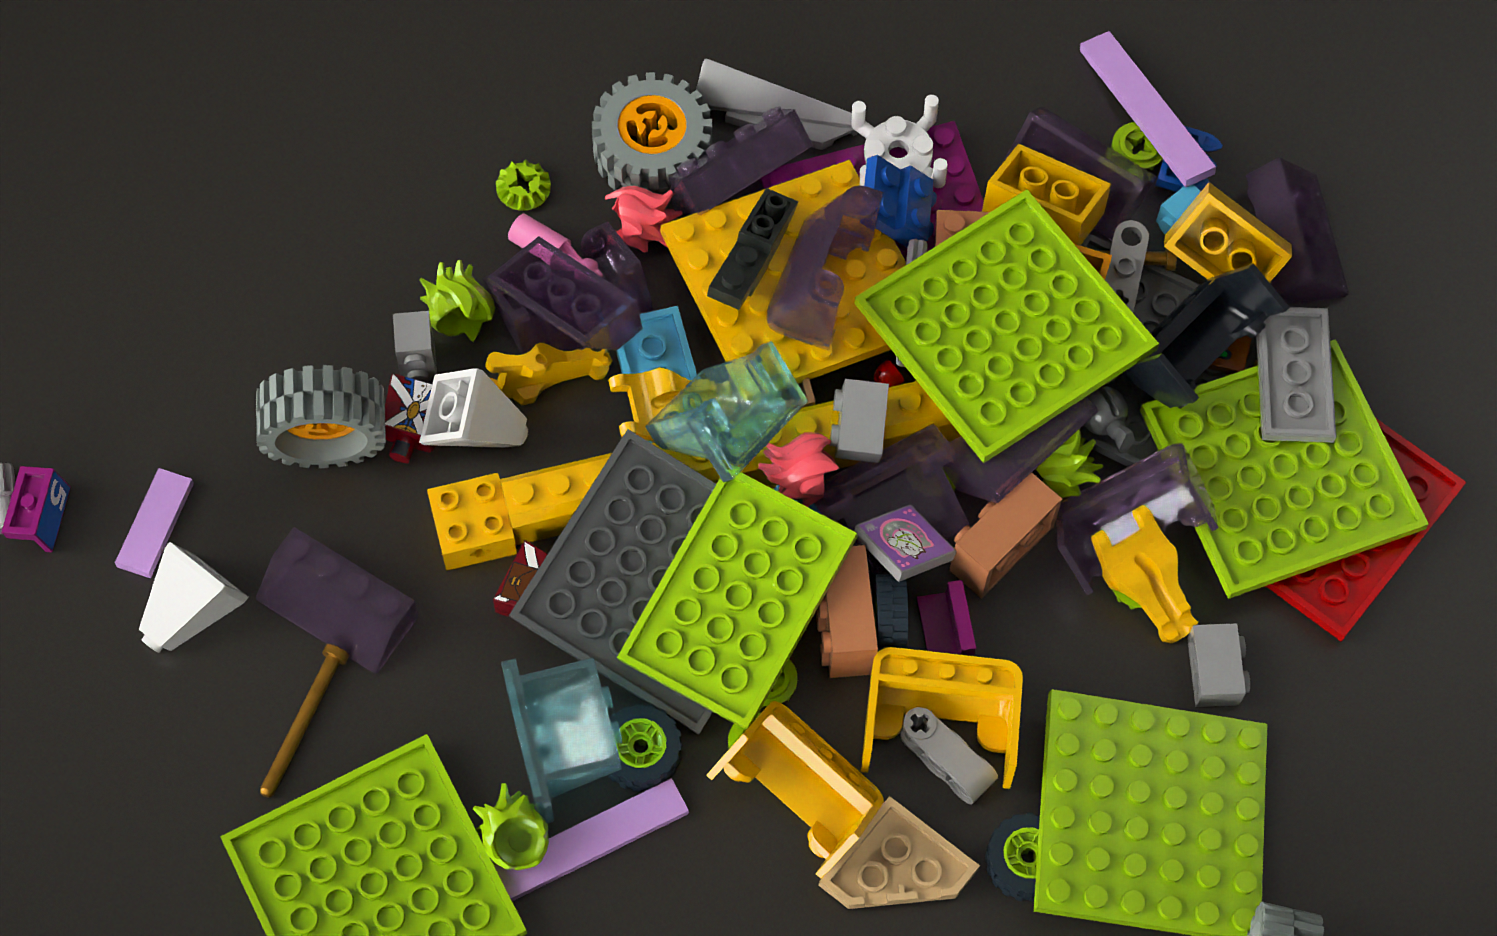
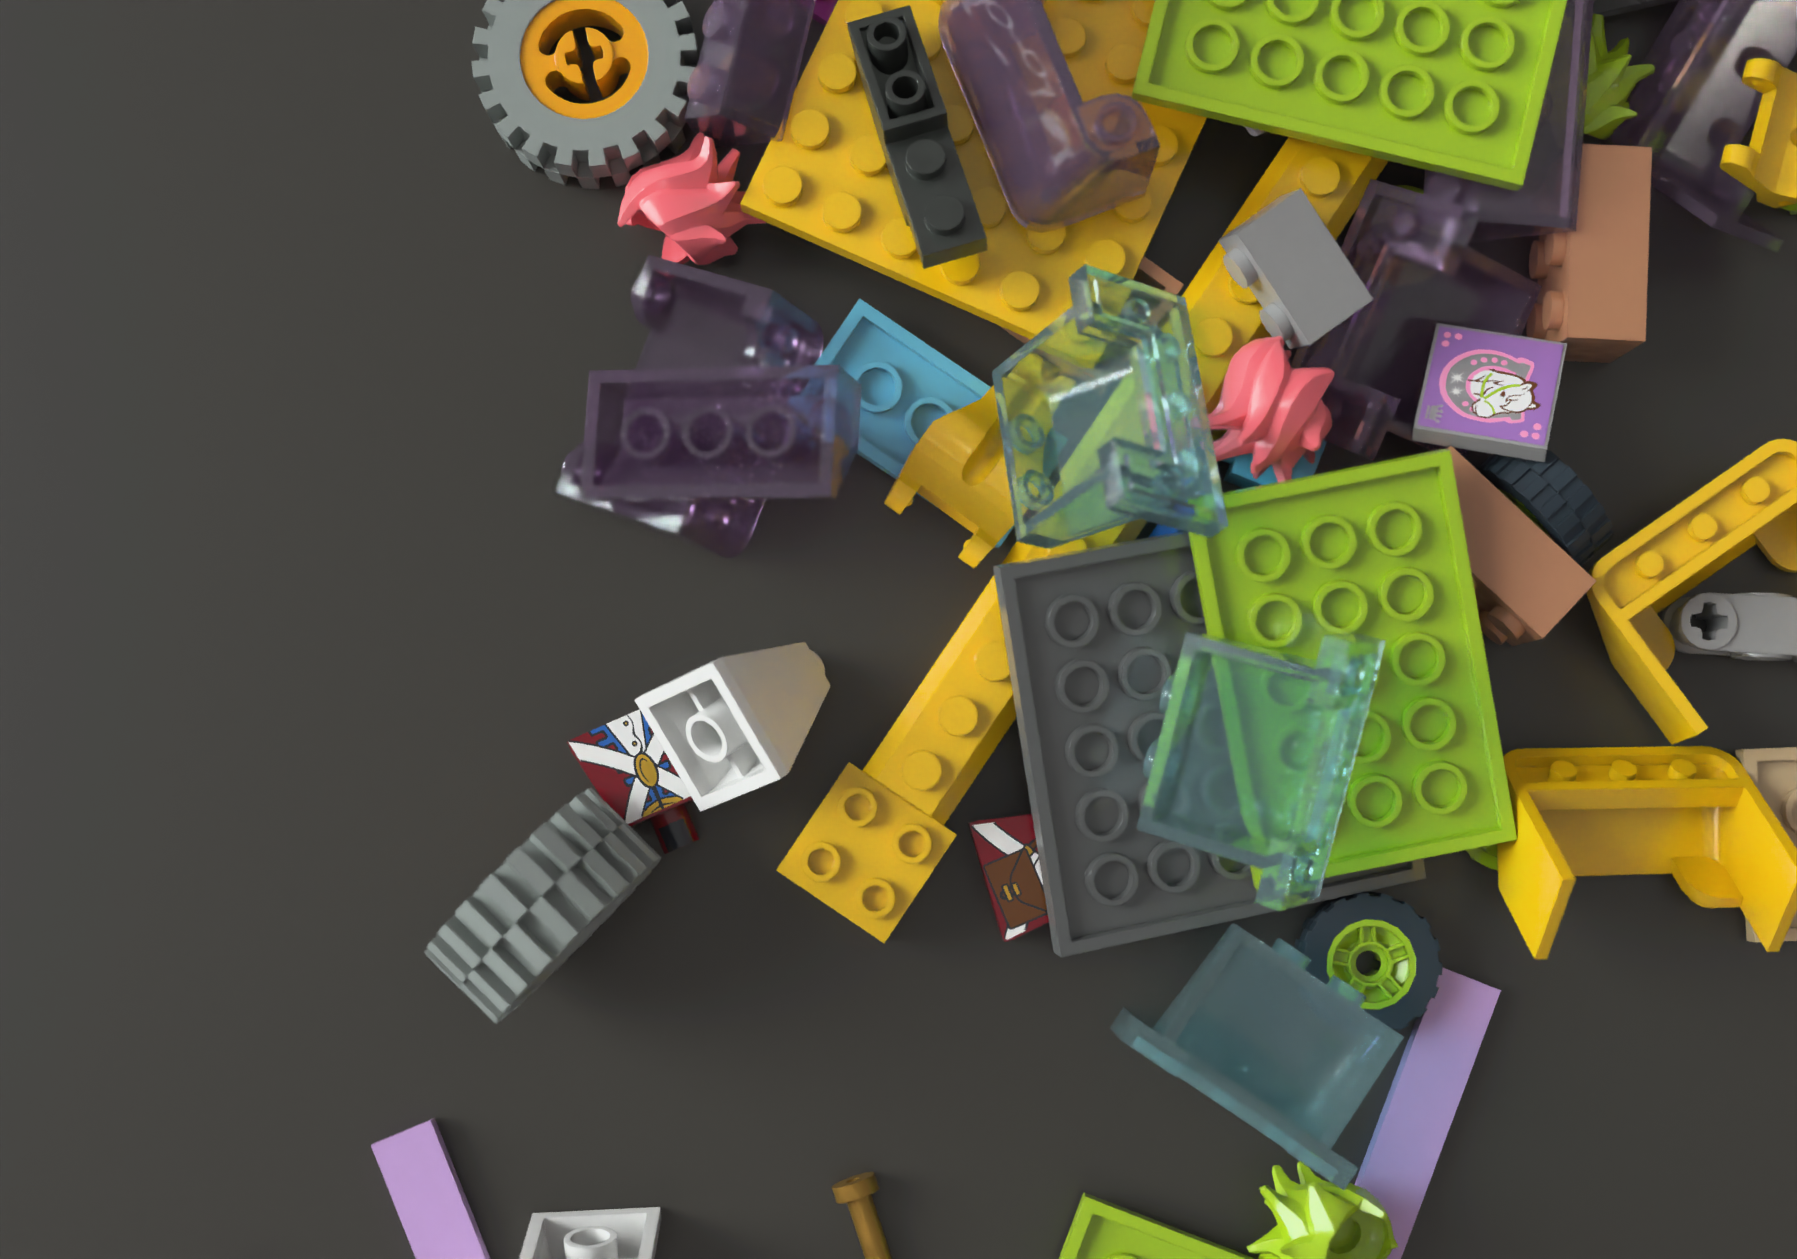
camera: 40 degrees left, 20 degrees up
clear purple slope [256,527,419,675] -> none
light grey brick [393,311,437,383] -> none
lime hair [419,260,495,342] -> none
yellow animal [485,343,612,405] -> none
lime gear [496,159,551,211] -> none
bright pink wheel [508,213,603,279] -> none
red hinge [874,359,905,387] -> none
magenta panel [916,580,976,656] -> none
none -> clear light blue windscreen [1137,632,1386,911]

